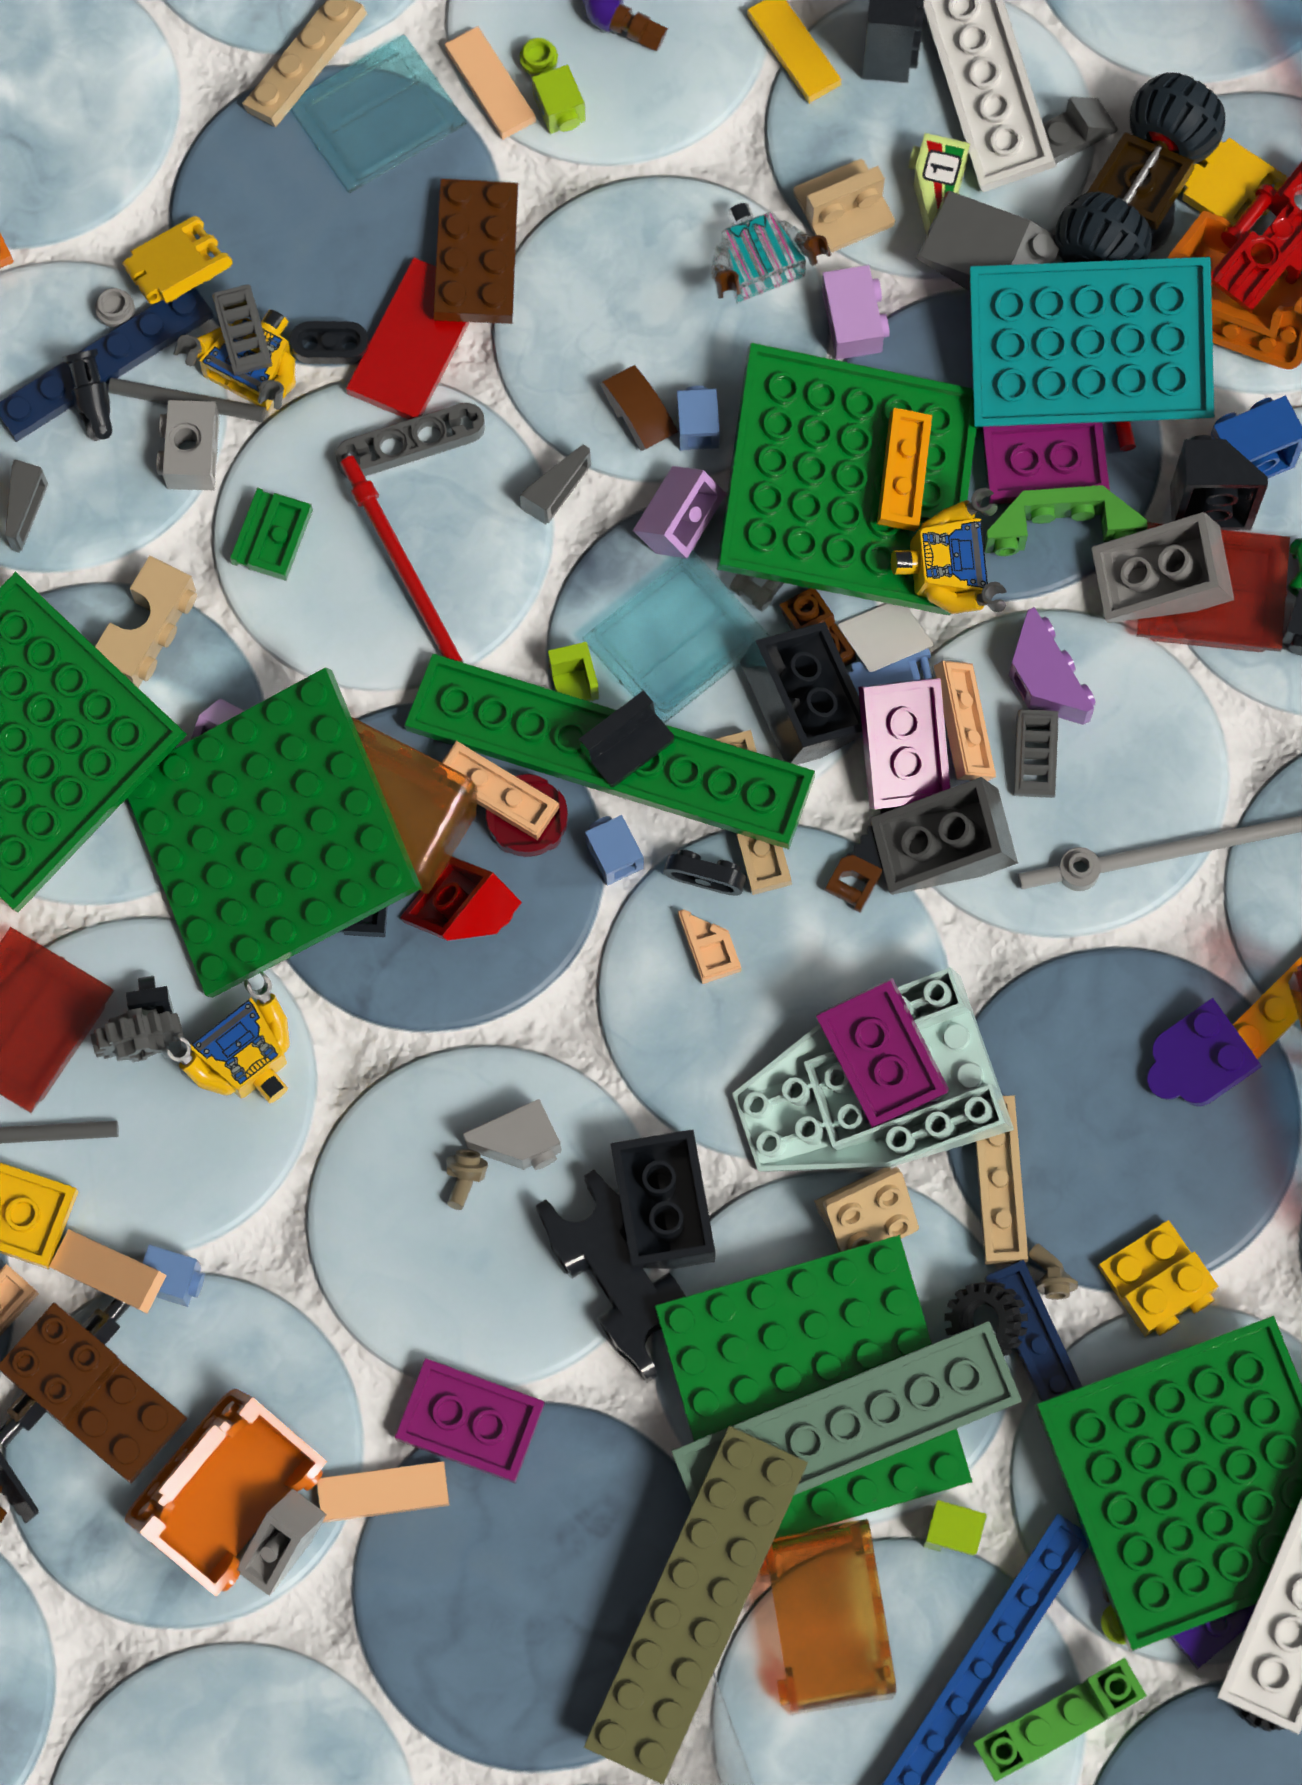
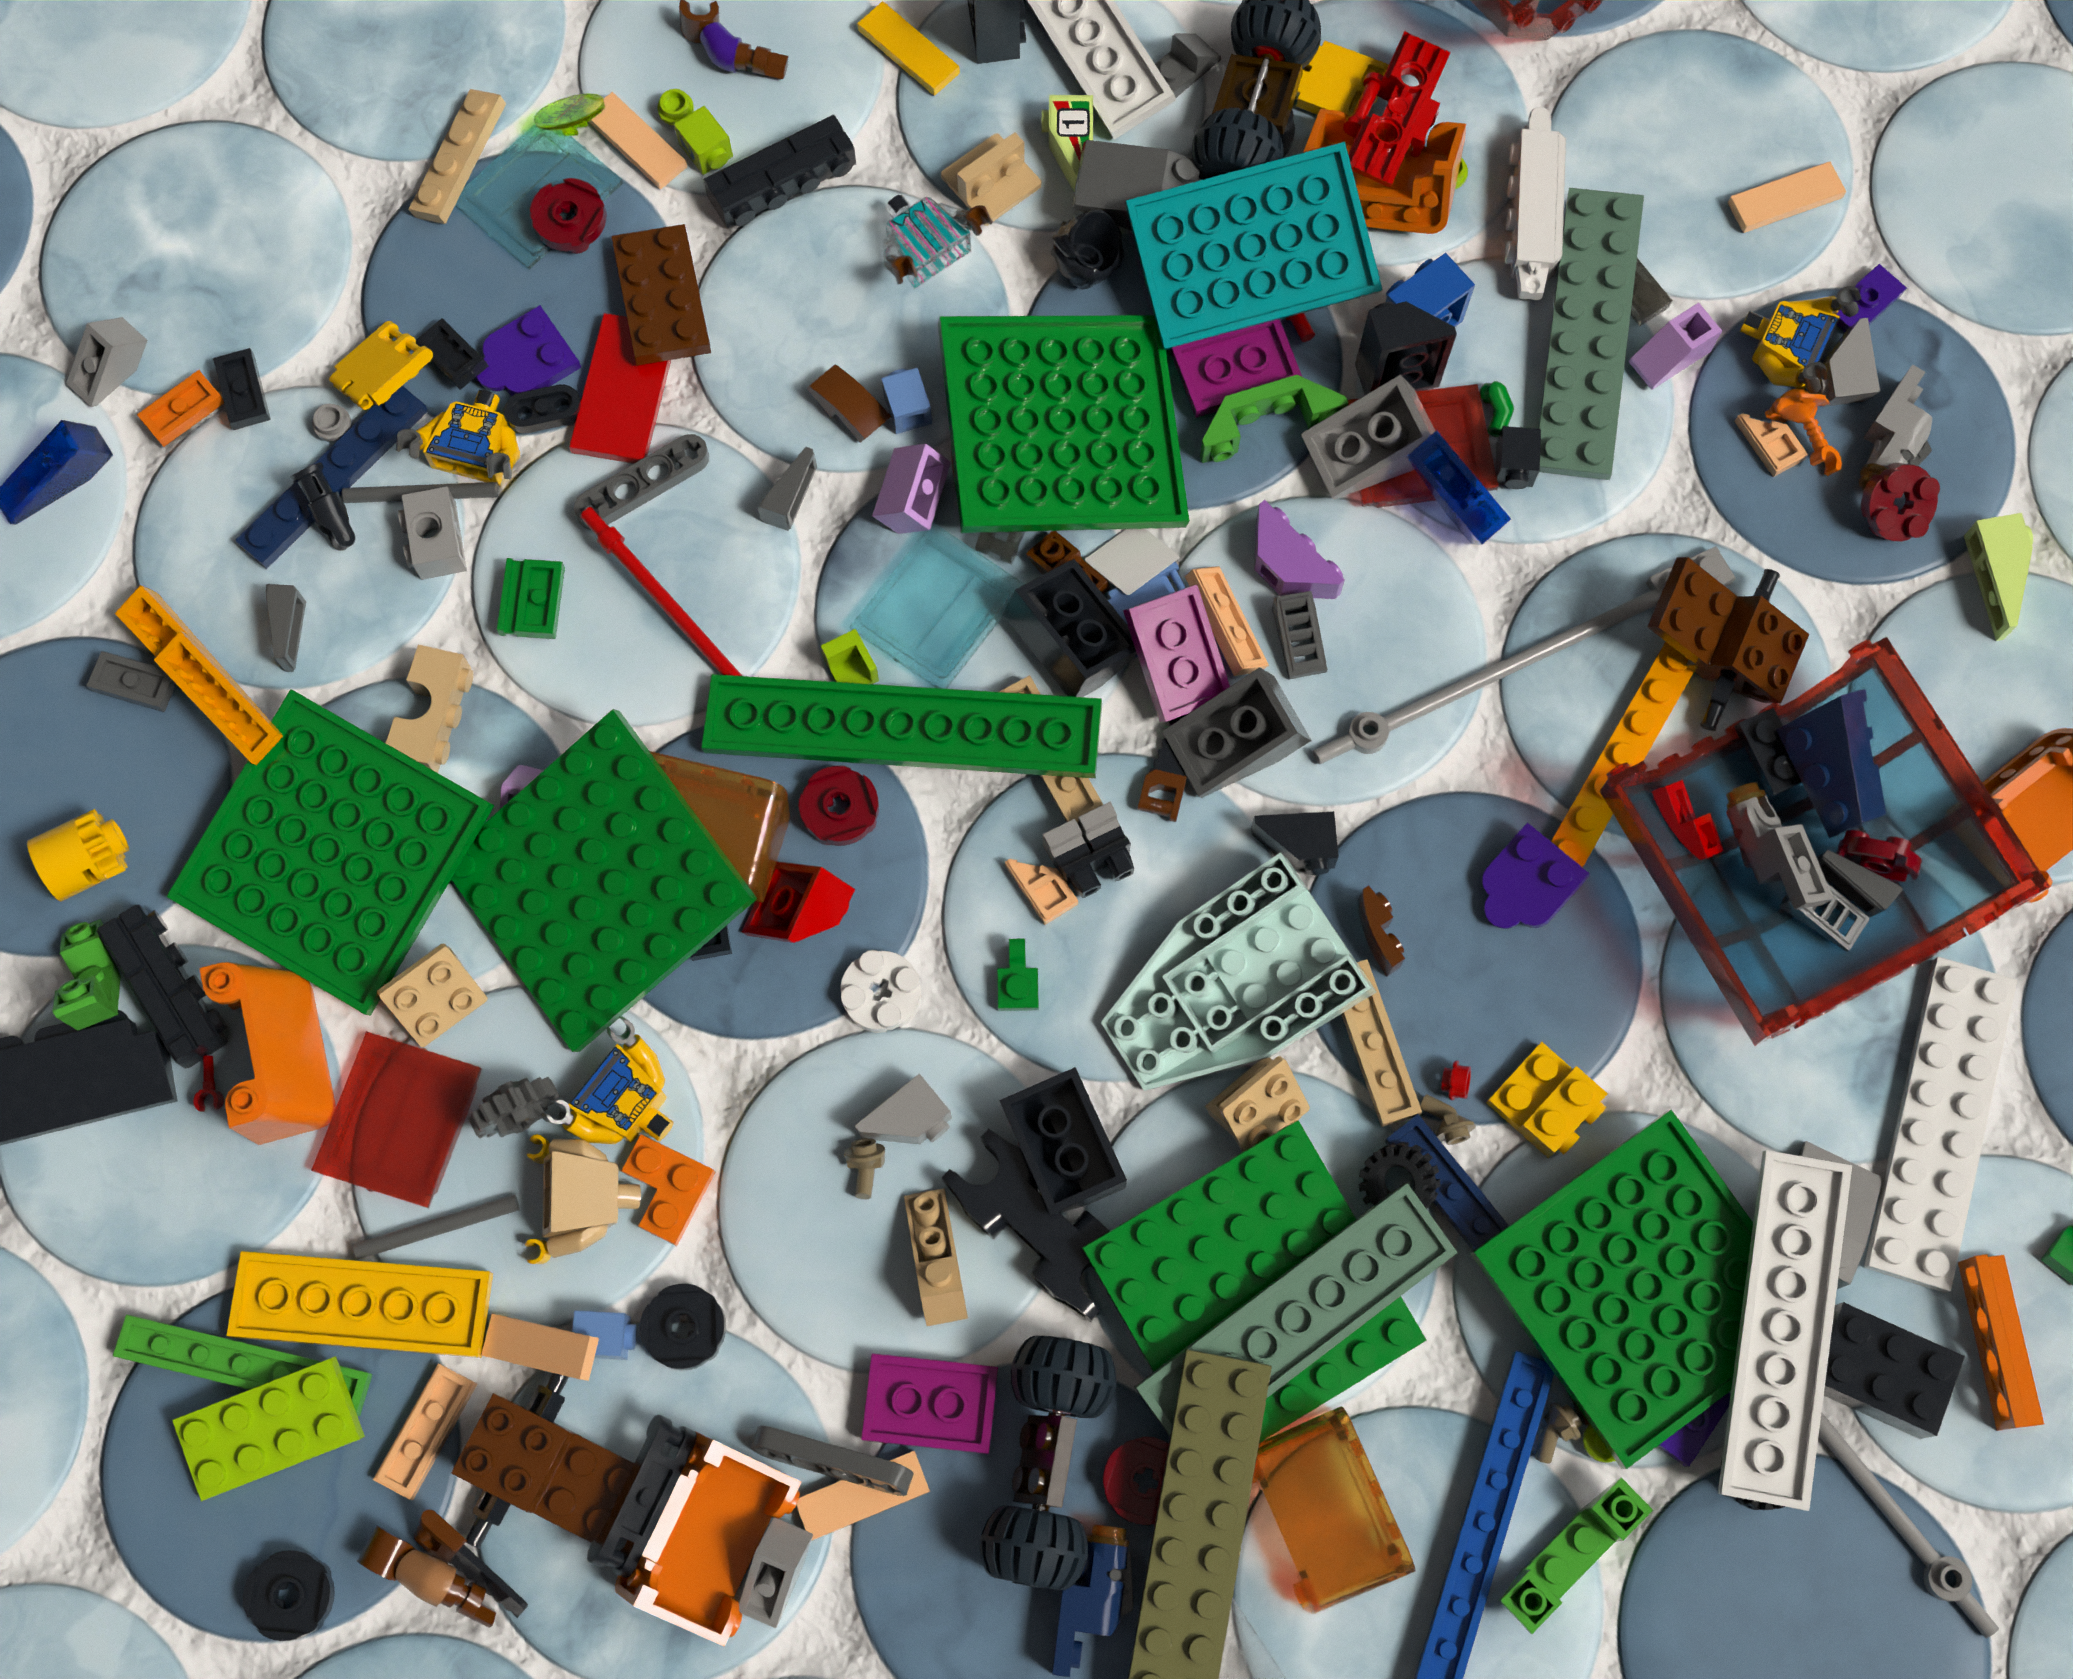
camera: 15 degrees left, 0 degrees up
black tile [126,976,174,1014] -> none
dark grey slope [212,284,273,376] -> none
light nougat tile [434,741,560,840] -> none
black panel [579,690,675,787] -> none
medium blue brick [585,815,644,886] -> none
black plate [663,850,746,896] -> none
magenta plate [816,977,949,1128] -> none
lavender brick [821,265,889,360] -> none
light orange plate [877,408,932,531] -> none
torso [891,488,1007,614] -> none
lime panel [924,1500,987,1556] -> none
none -> black plate [213,348,271,430]
none -> tan bracket [377,944,488,1047]
none -> black plate [416,318,489,390]
none -> dark purple plate [477,305,581,396]
none -> tan torso [525,1134,641,1264]
none -> dark red plate [530,178,607,254]
none -> clear neon green piece [534,93,605,136]
none -> black plate [587,1415,697,1578]
none -> orange plate [621,1134,716,1246]
none -> black plate [640,1284,726,1370]
none -> black brick [703,115,856,229]
none -> dark grey beam [751,1426,914,1496]
none -> white plate [840,950,922,1033]
none -> tan slope [904,1188,968,1326]
none -> black plate [980,1335,1116,1590]
none -> green plate [997,938,1039,1011]
none -> black hips [1043,801,1134,898]
none -> black hair [1051,209,1124,290]
none -> dark blue plate [1052,1525,1133,1677]
none -> dark red plate [1103,1437,1169,1525]
none -> black slope [1251,811,1339,875]
none -> reddish brown slope [1358,885,1405,977]
none -> clear blue slope [1406,430,1511,545]
none -> red plate [1441,1060,1471,1101]
none -> dark tan plate [1535,1402,1582,1464]

